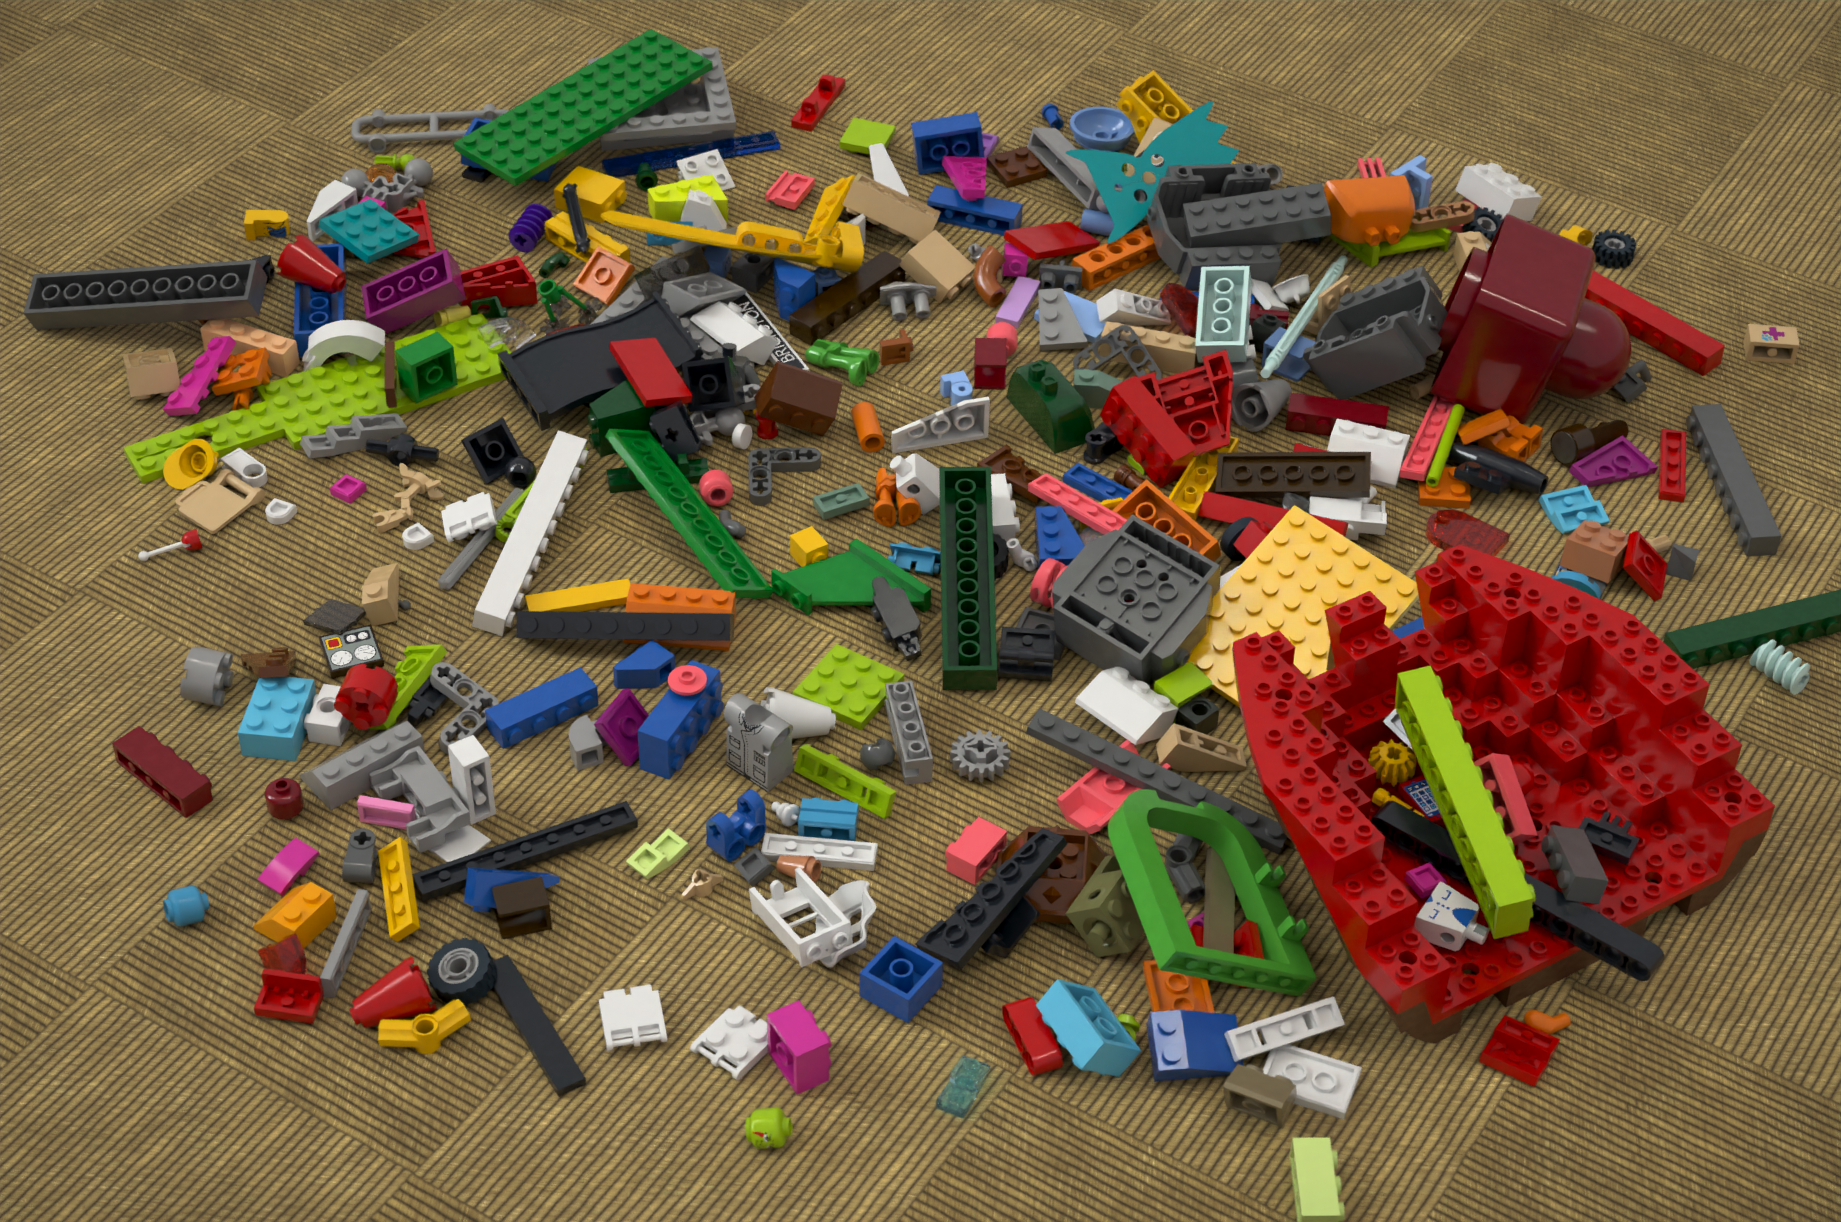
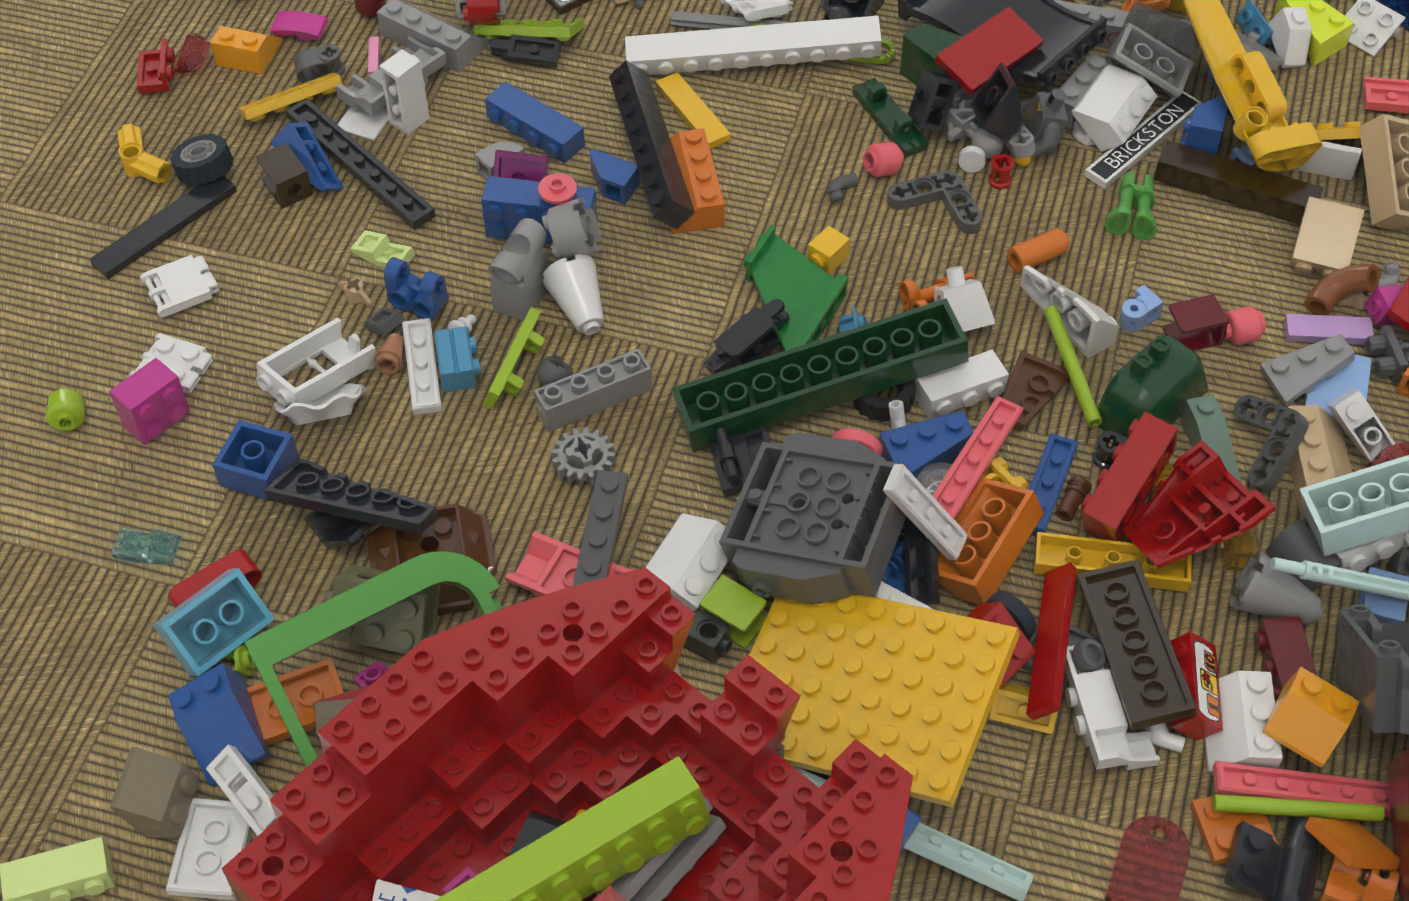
camera: 75 degrees right, 10 degrees up
light grey tile [320,889,372,998] -> none
red cone [349,956,438,1028] -> none
light grey beam [430,662,499,754] -> none
green plate [605,429,774,599] -> none
reddish brown slope [754,361,843,436] -> none
lime plate [793,644,904,730] -> none
sand green plate [813,483,870,520] -> none
light grey connector [879,282,937,321] -> none
dark orange bracket [880,329,913,366] -> none
coral brick [945,817,1007,885] -> none
none -> light grey brick [542,197,601,261]
none -> white tile [883,464,968,560]
none -> lime piece [1044,305,1102,427]
none -> light orange slope [1262,667,1360,768]

